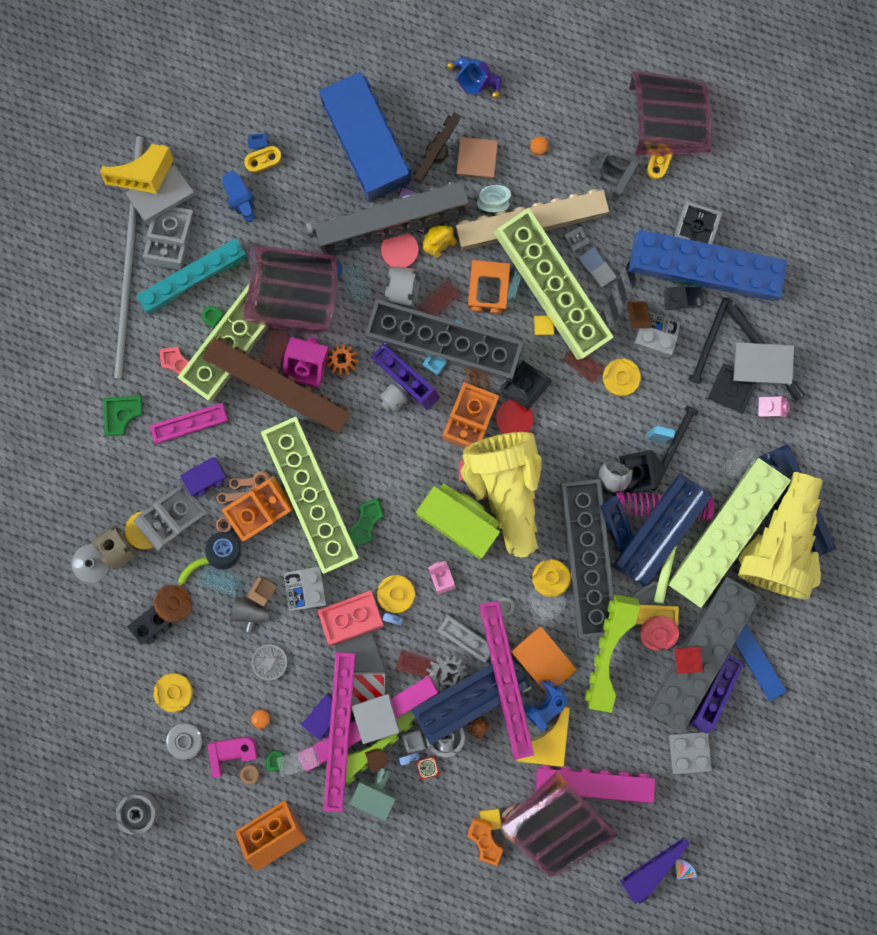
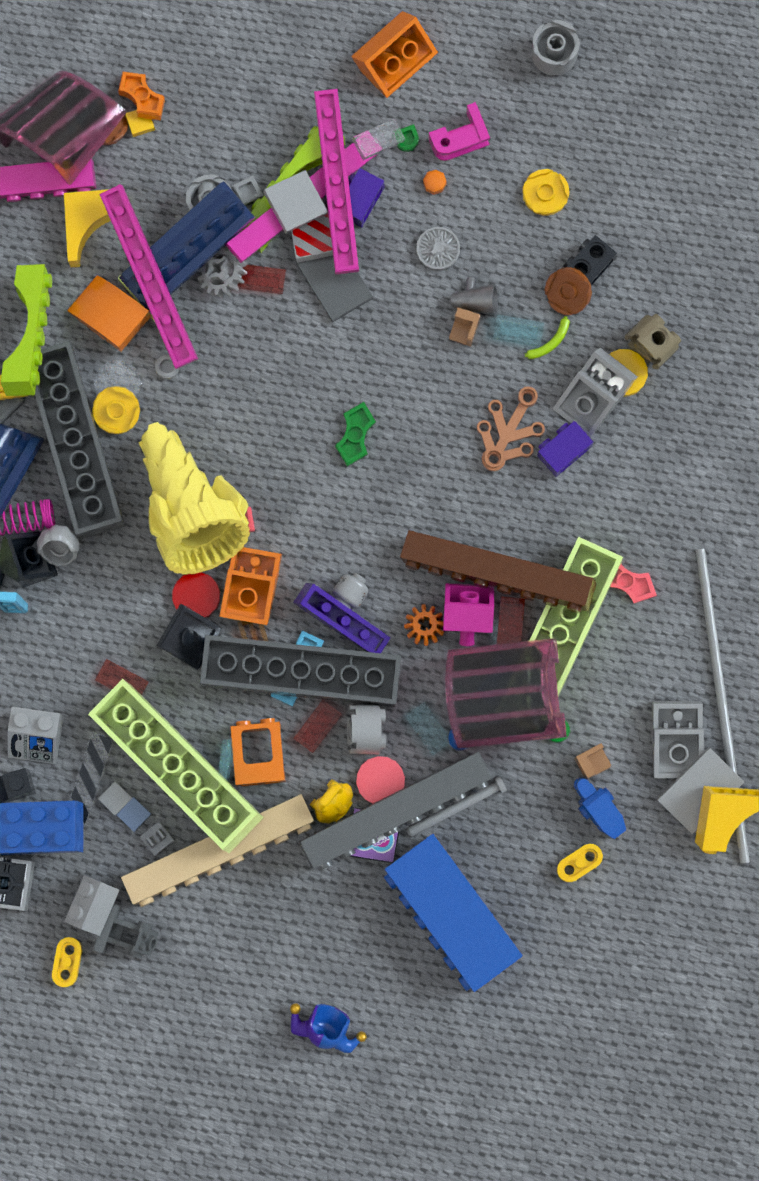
camera: 175 degrees right, 5 degrees down
light grey dish [72,544,110,583] -> none
green tile [103,396,143,436] -> none
teal arch [136,238,248,315] -> none
dark pink tile [150,403,229,444] -> none
light grey wheel [166,723,203,760] -> none
green tile [202,306,225,329] -> none
black wheel [205,532,241,570] -> none
orange slope [222,475,294,542] -> none
medium nougat tile [240,764,260,785] -> none
blue plate [248,133,268,150] -> none
yellowish green brick [261,417,360,574] -> none
light grey slope [283,567,327,611] -> none
coral tile [317,590,384,647] -> none
sand green brick [349,768,397,821] -> none
reddish brown tile [365,748,388,772] -> none
yellow tile [377,575,415,613] -> none
light blue tile [383,612,403,626] -> none
light blue tile [399,751,420,766] -> none
dark brown plate [413,112,461,185] -> none
lime piece [416,484,500,560] -> none
tile [416,755,440,780] -> none
bright pink bracket [428,561,456,595] -> none
light grey tile [437,615,490,663] -> none
nougat tile [457,137,498,179] -> none
dark orange plant [468,716,489,739] -> none
light aqua piece [477,185,511,212] -> none
blue tile [523,679,569,731] -> none
orange tile [530,136,549,156] -> none
yellow tile [534,316,554,336] -> none
dark blue plate [600,496,634,552] -> none
yellow tile [603,358,641,396] -> none
reddish brown tile [627,301,651,329] -> none
windscreen [629,70,712,156] -> none
none -> light grey slope [63,874,119,936]
none -> medium nougat panel [574,743,611,780]

